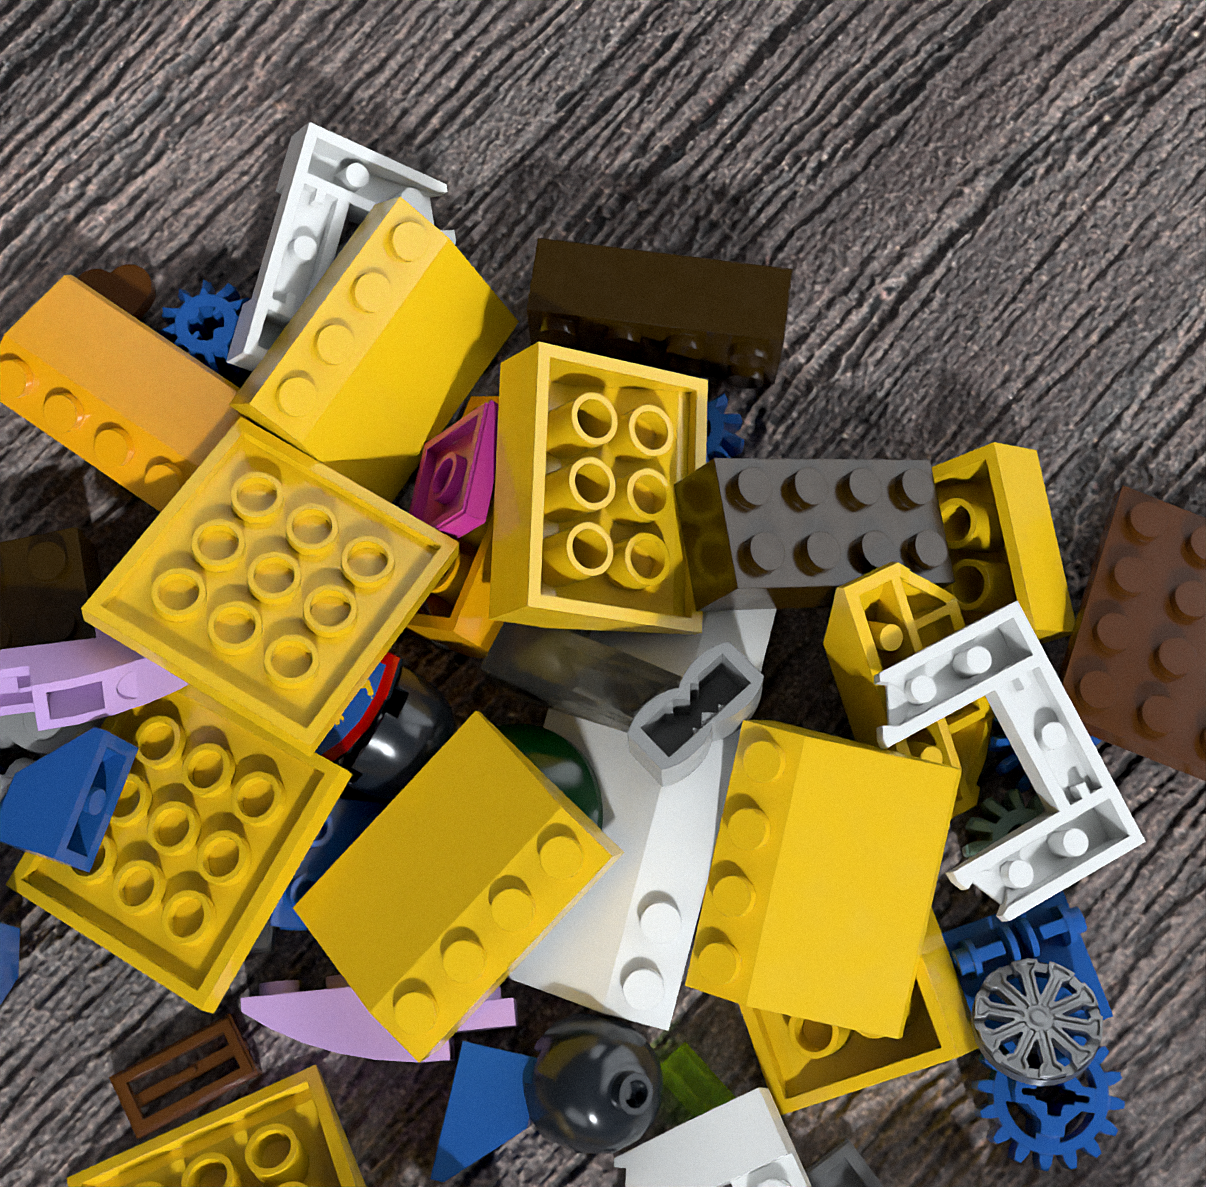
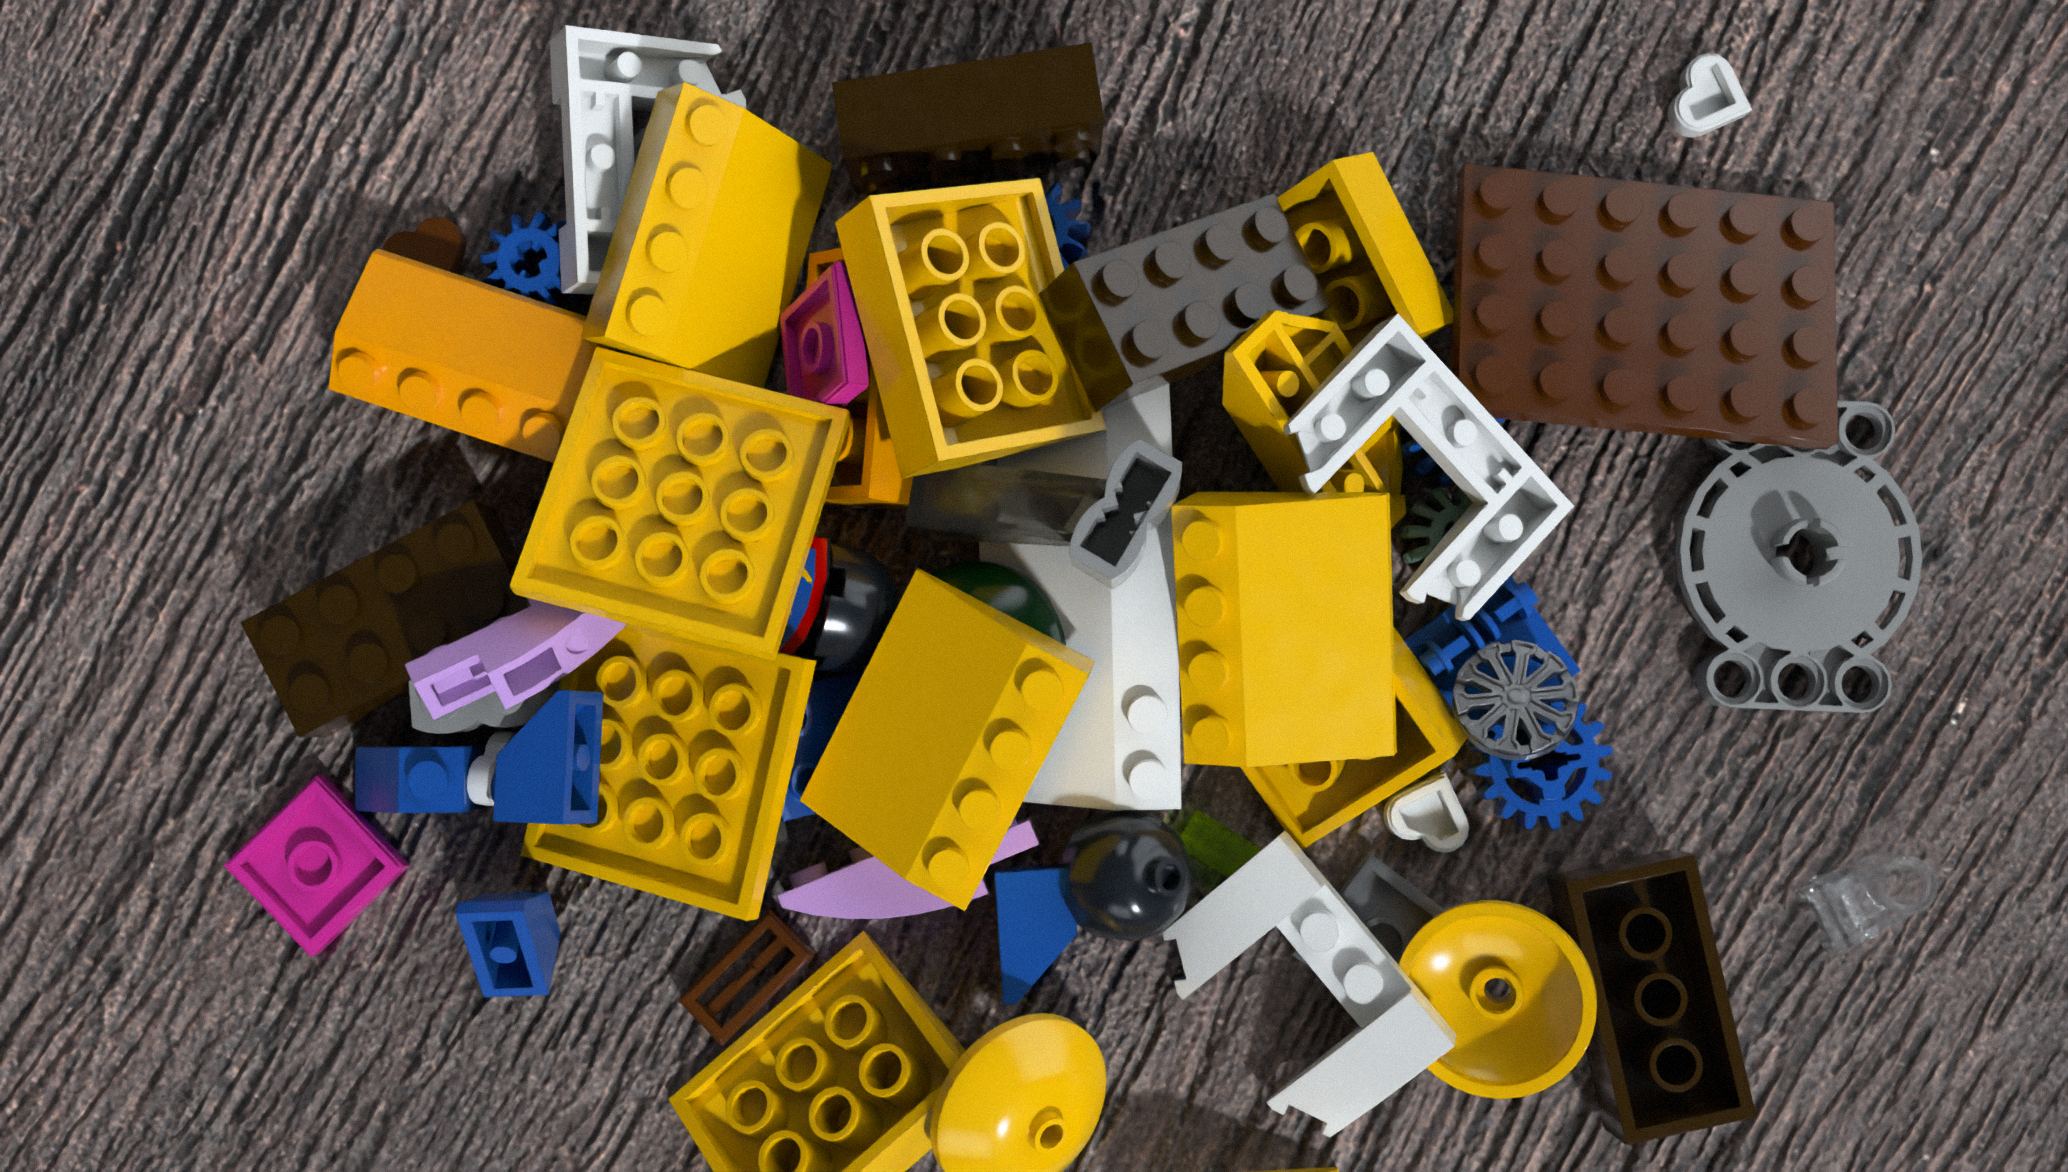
camera: 15 degrees left, 10 degrees up
none -> white tile [1383,772,1469,853]

